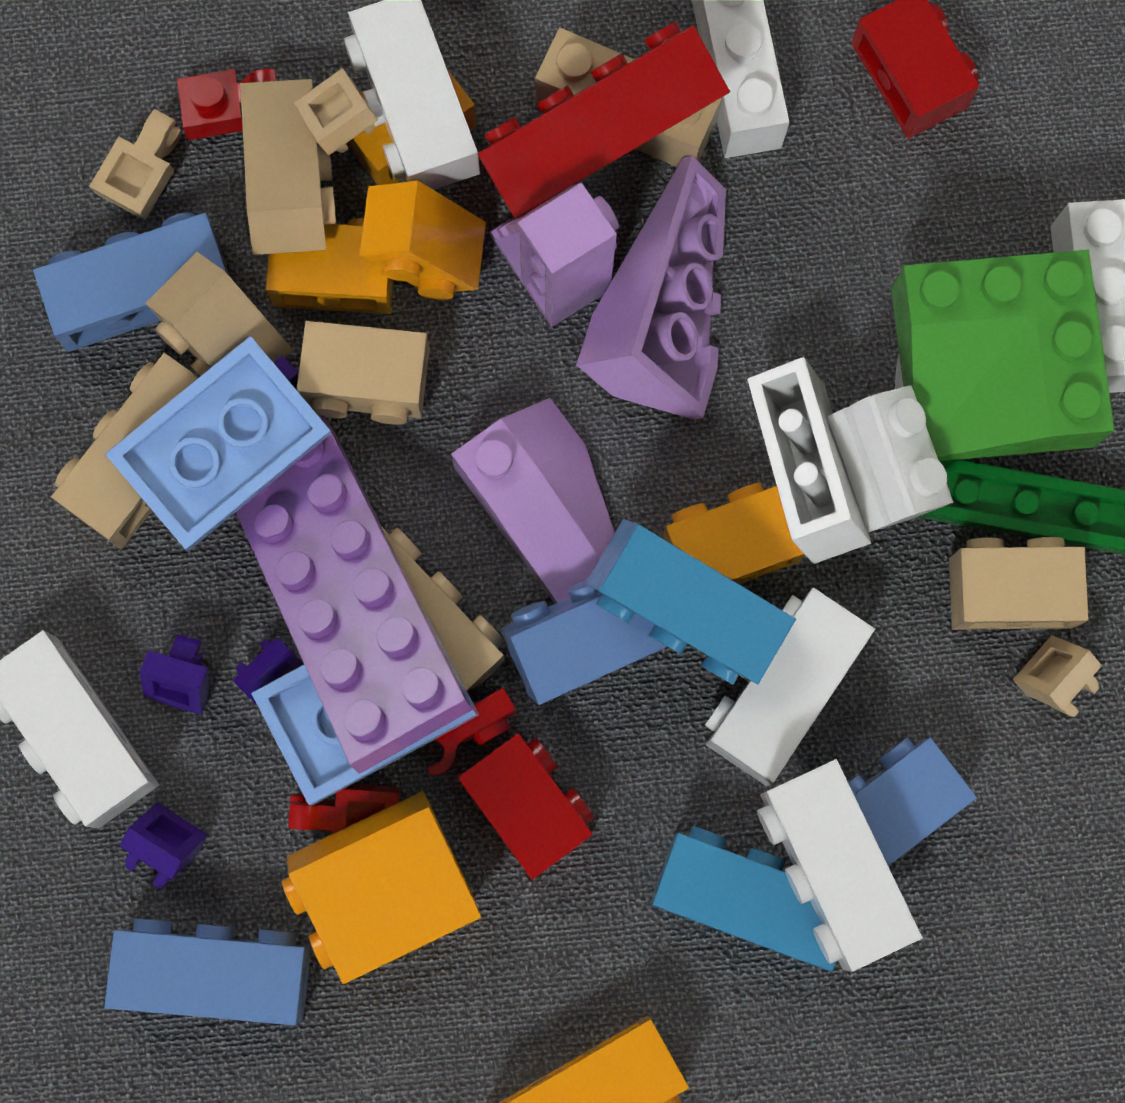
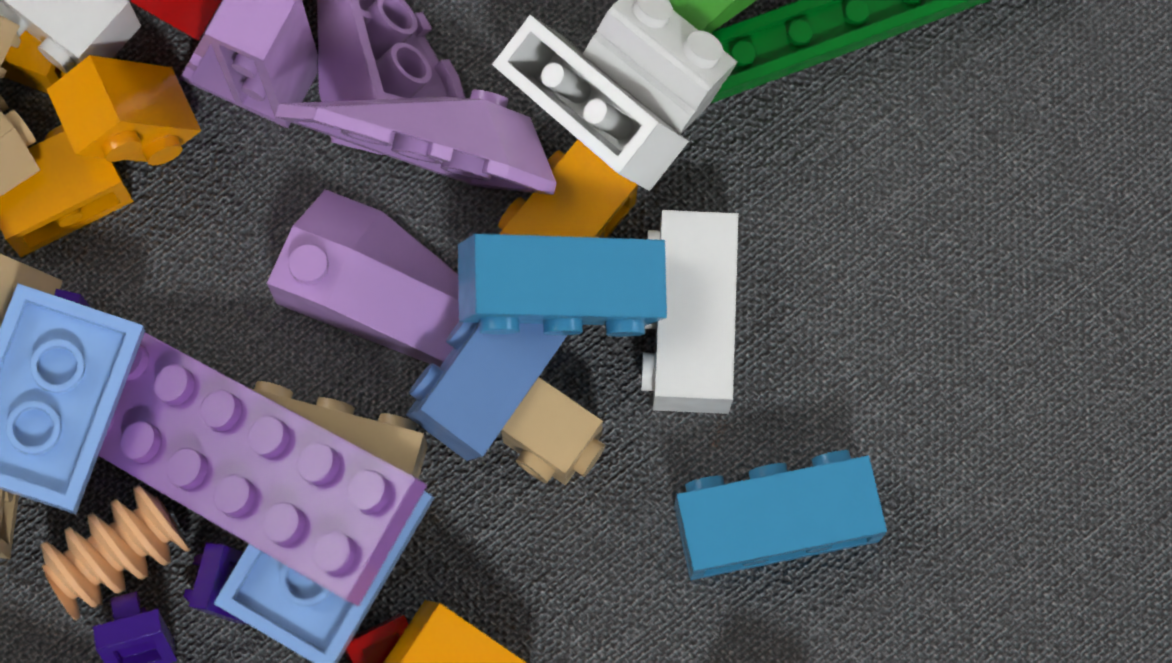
camera: 30 degrees left, 5 degrees down
tan brick [297,321,430,425] -> none
red plate [427,688,516,777] -> none
red brick [458,733,595,880] -> none
white brick [757,759,922,972] -> none
medium blue brick [848,737,977,866] -> none
tan brick [949,537,1089,630] -> none
tan tile [1013,635,1102,717] -> none
none -> light nougat piece [41,485,191,620]
none -> lavender wedge [275,89,557,195]
none -> tan brick [501,377,606,486]

